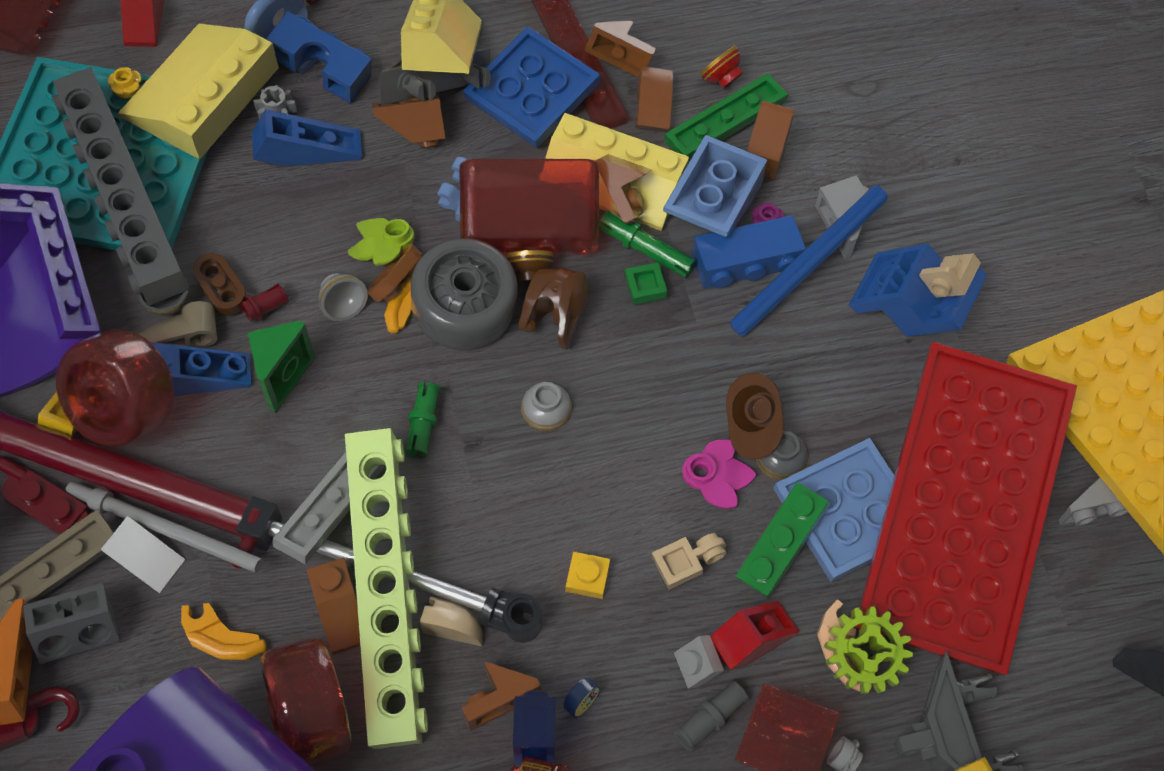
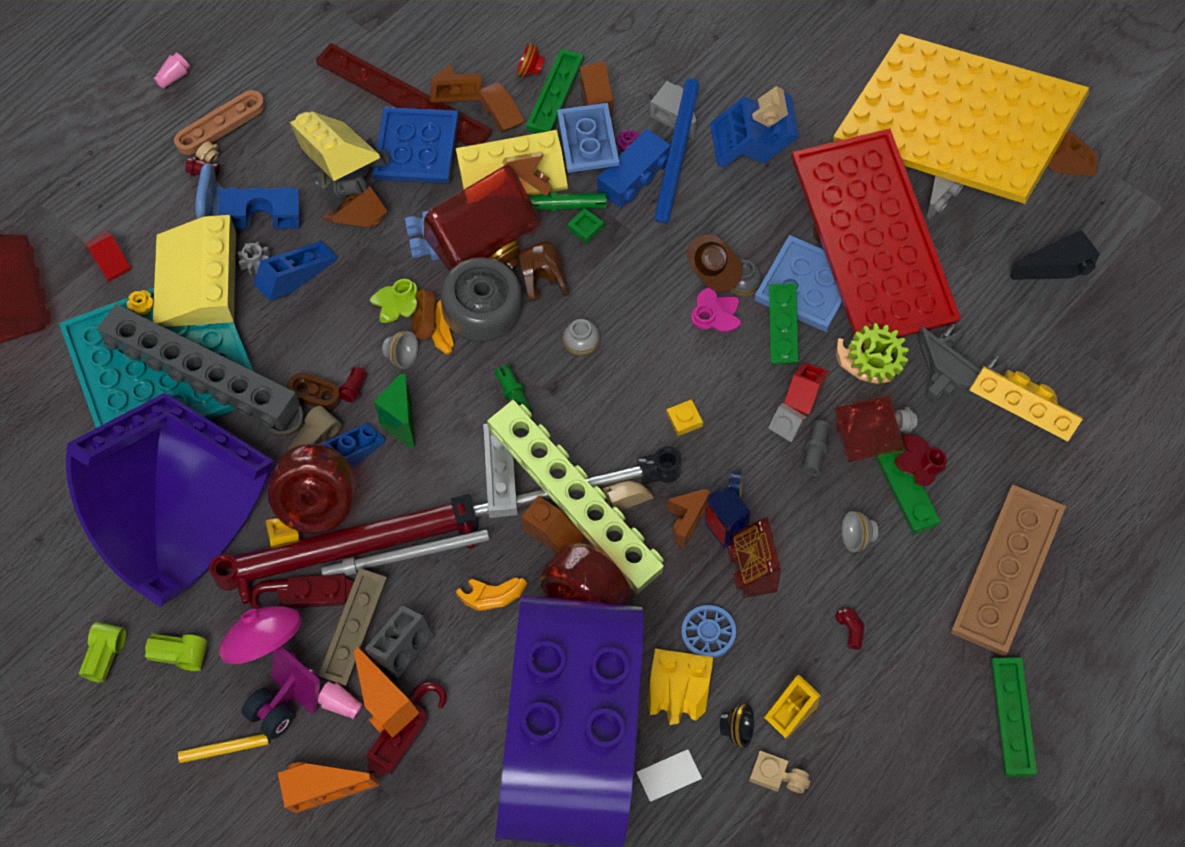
camera: 30 degrees left, 0 degrees up
white sticker [101,516,185,593] -> none
tan plate [652,533,726,590] -> none

